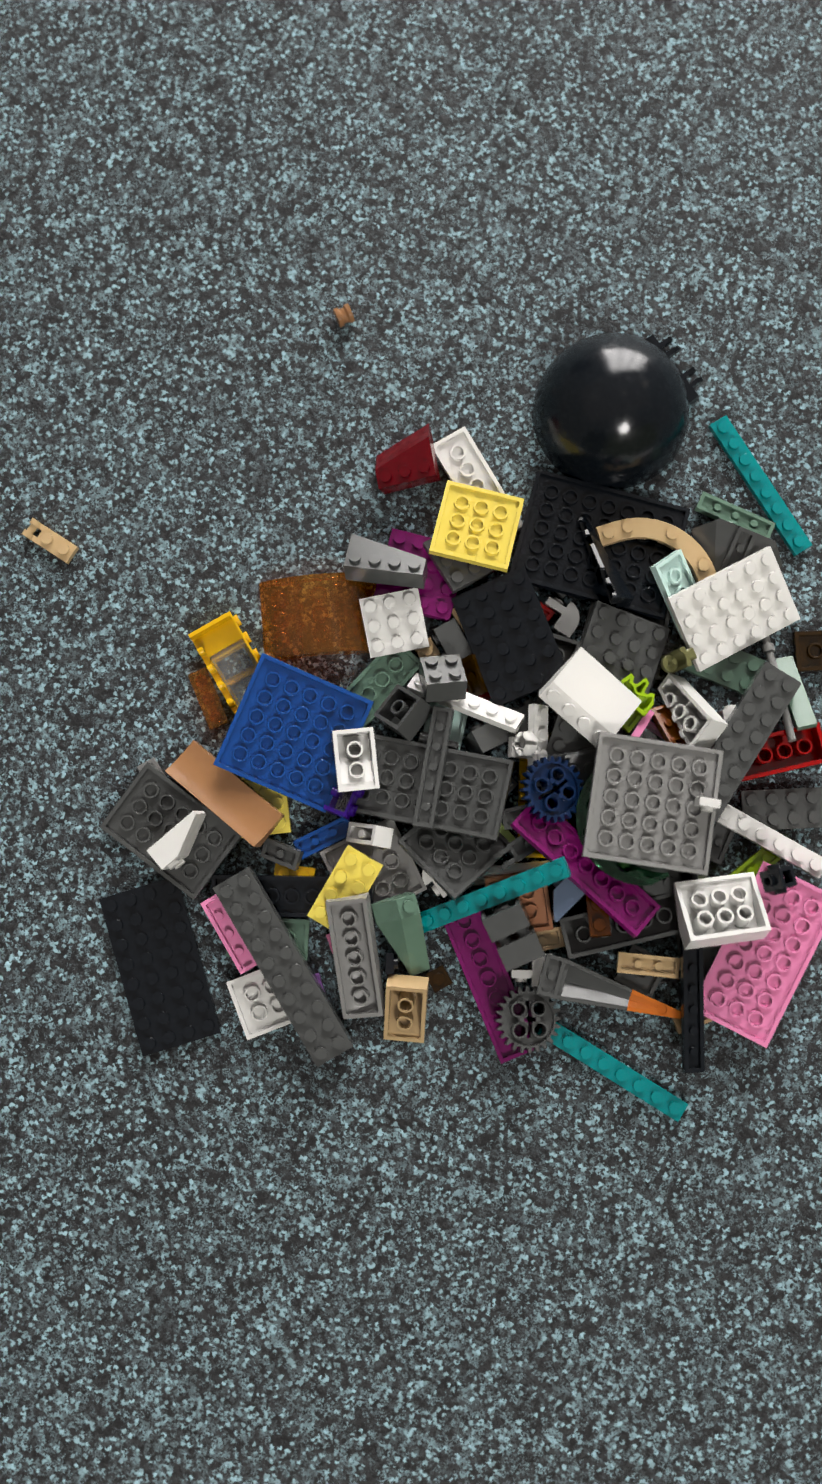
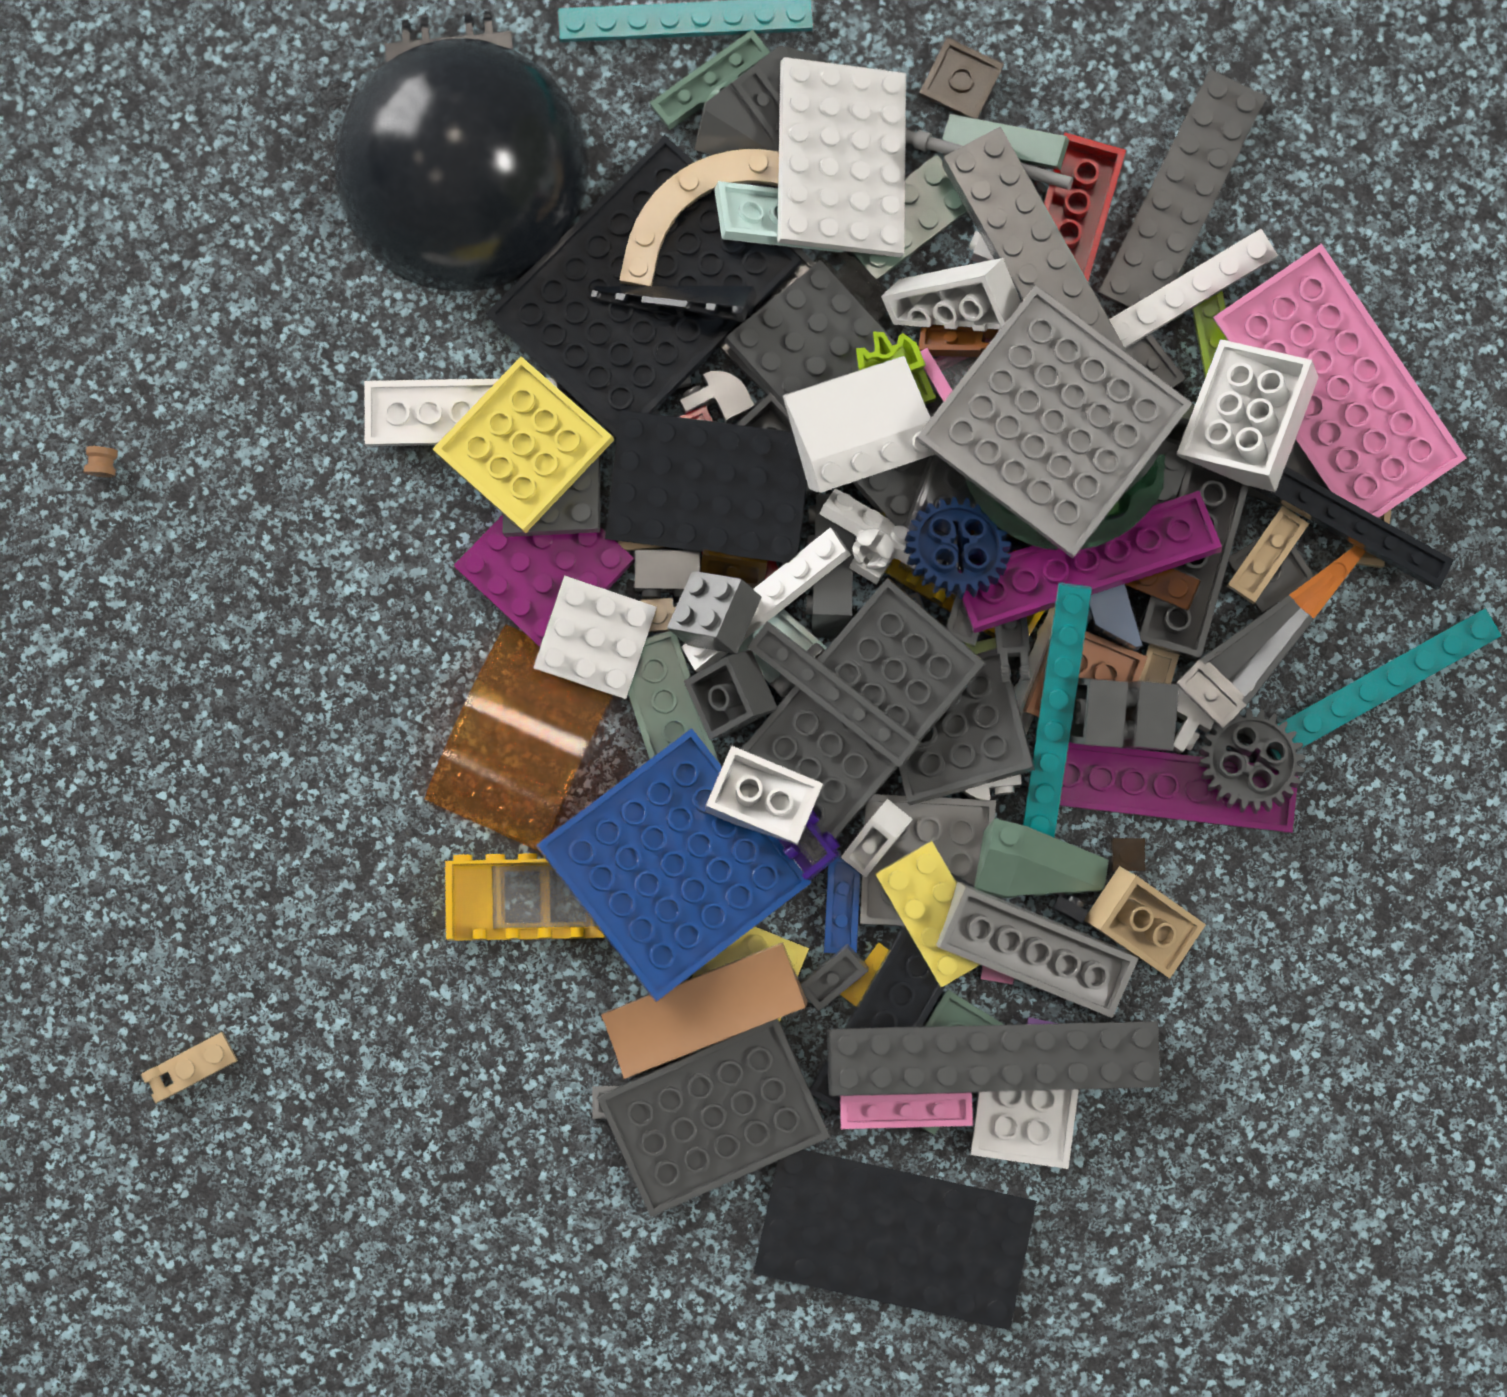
camera: 65 degrees left, 0 degrees up
white slope [146,810,206,870] -> none
clear orange plate [188,667,229,730] -> none
wedge [343,533,428,589] -> none
dark red wedge [375,423,441,494] -> none
olive hips [661,646,697,673] -> none
white plate [694,796,721,812] -> none
black brick [759,863,798,895] -> none

